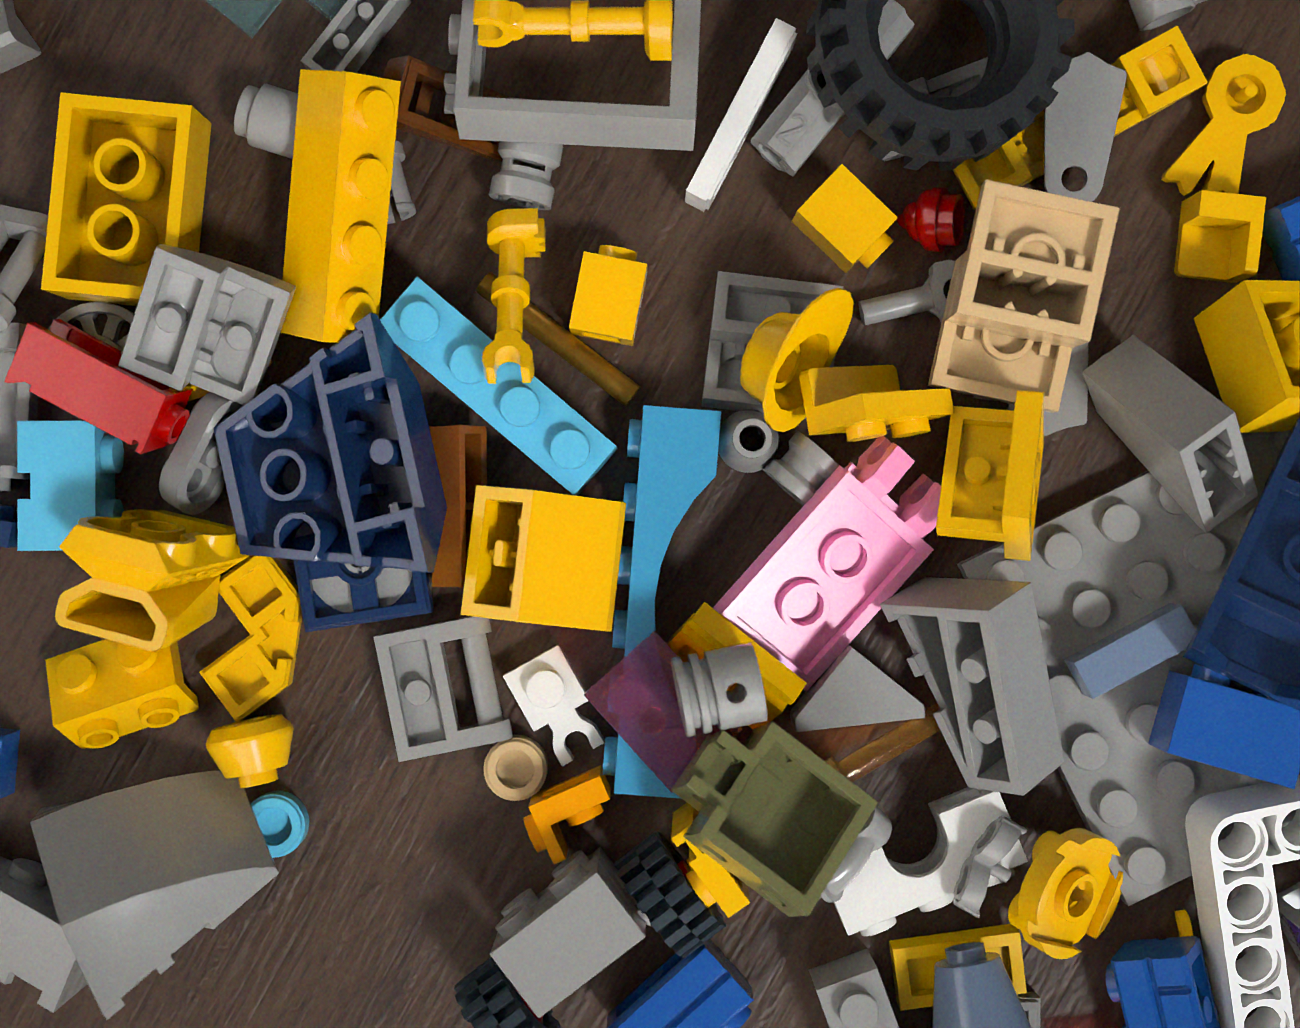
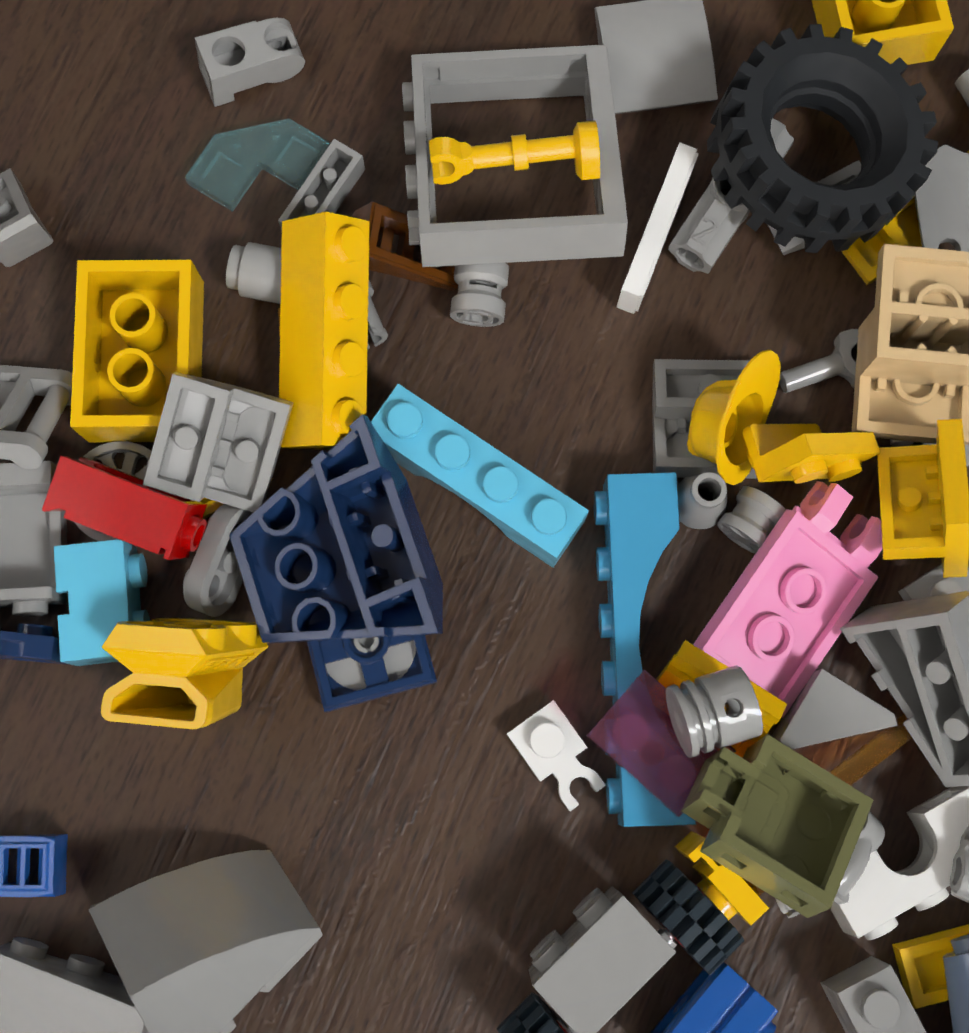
camera: 10 degrees left, 10 degrees down
yellow bracket [45,639,199,749] -> none
yellow tile [199,555,302,723] -> none
yellow cone [205,714,294,788] -> none
medium azure tile [251,791,309,858] -> none
light grey plate [374,616,513,762] -> none
dark orange piece [430,425,487,587] -> none
yellow slope [461,485,626,632] -> none
pearl gold bar [475,272,641,407] -> none
yellow piece [482,208,546,384] -> none
tan tile [484,735,548,801] -> none
light orange bracket [523,765,611,865] -> none
yellow brick [569,245,647,346] -> none
yellow brick [792,164,898,273] -> none
red plate [897,187,965,252] -> none

